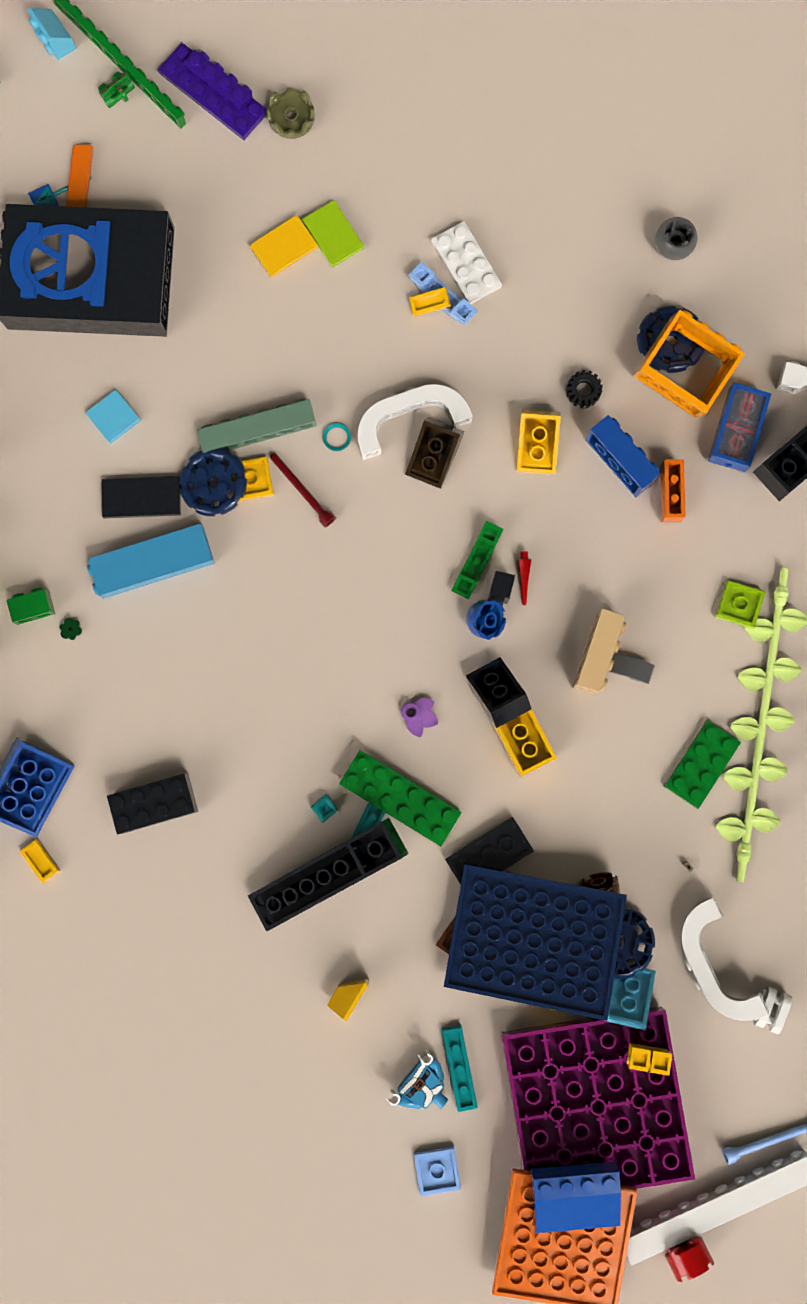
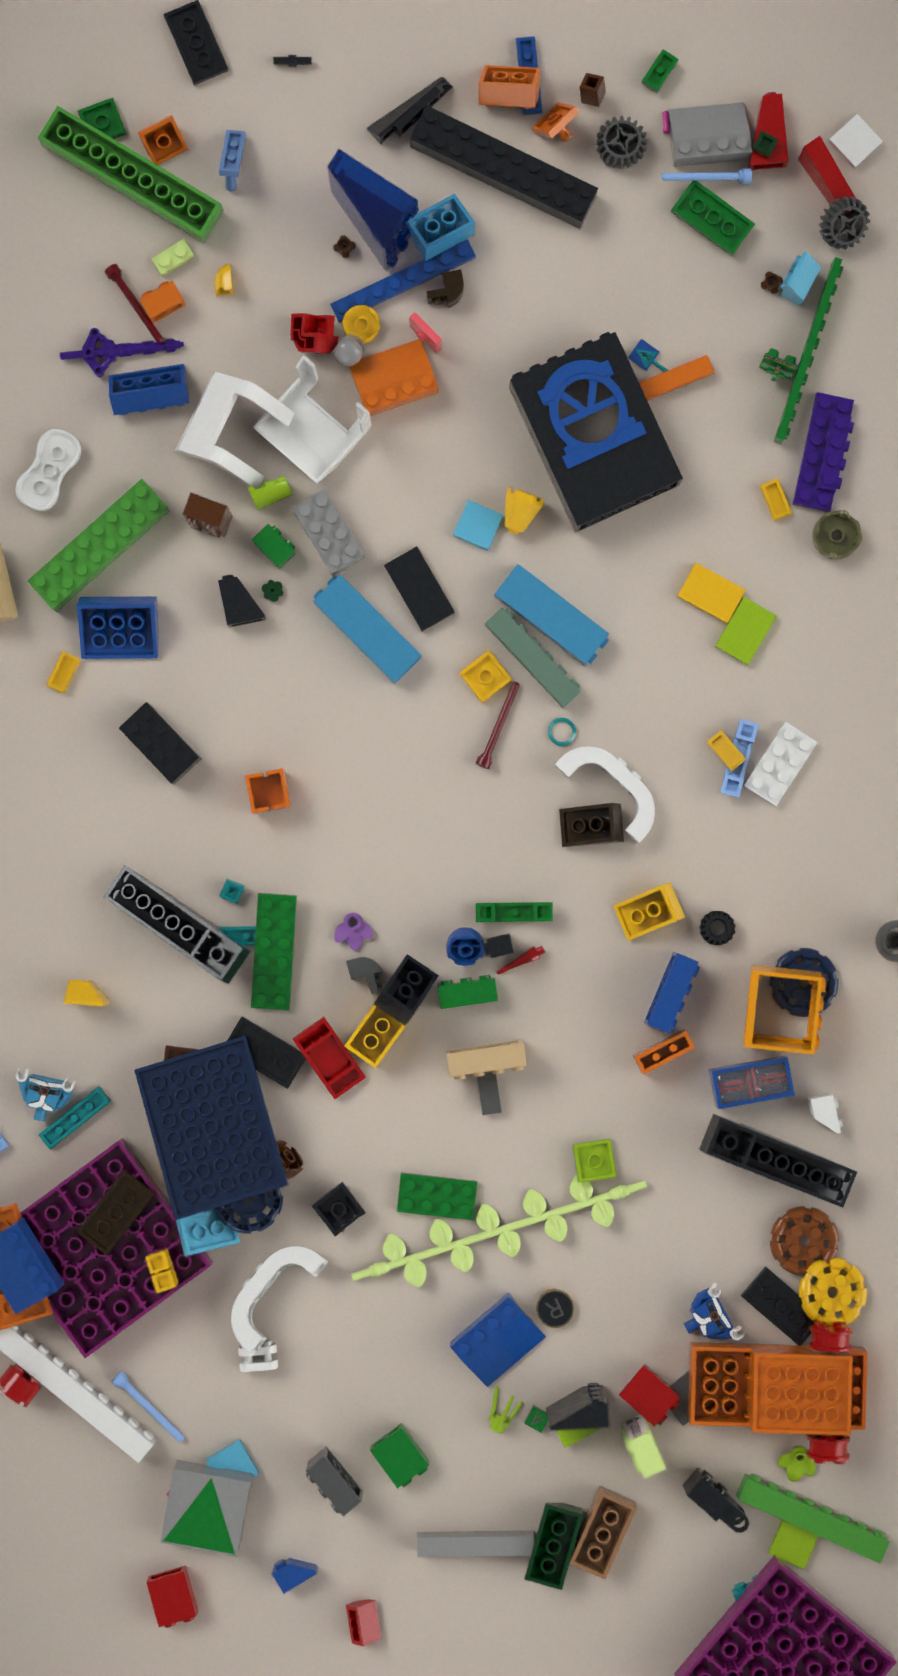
camera: 55 degrees right, 5 degrees up
dark blue plate [179,448,247,517] -> none
none -> dark brown tile [77,1169,156,1256]
none -> black slope [218,575,266,628]
none -> orange piece [245,768,292,814]
none -> light grey brick [292,489,365,577]
none -> red slope [292,1017,366,1099]
none -> black slope [312,1181,366,1237]
none -> dark grey brick [346,957,382,994]
none -> green brick [438,975,498,1009]
none -> dark azure brick [494,564,609,666]
none -> yellow cone [505,487,545,535]
none -> yellow tile [759,478,792,521]
none -> reddish brown plate [761,272,783,294]

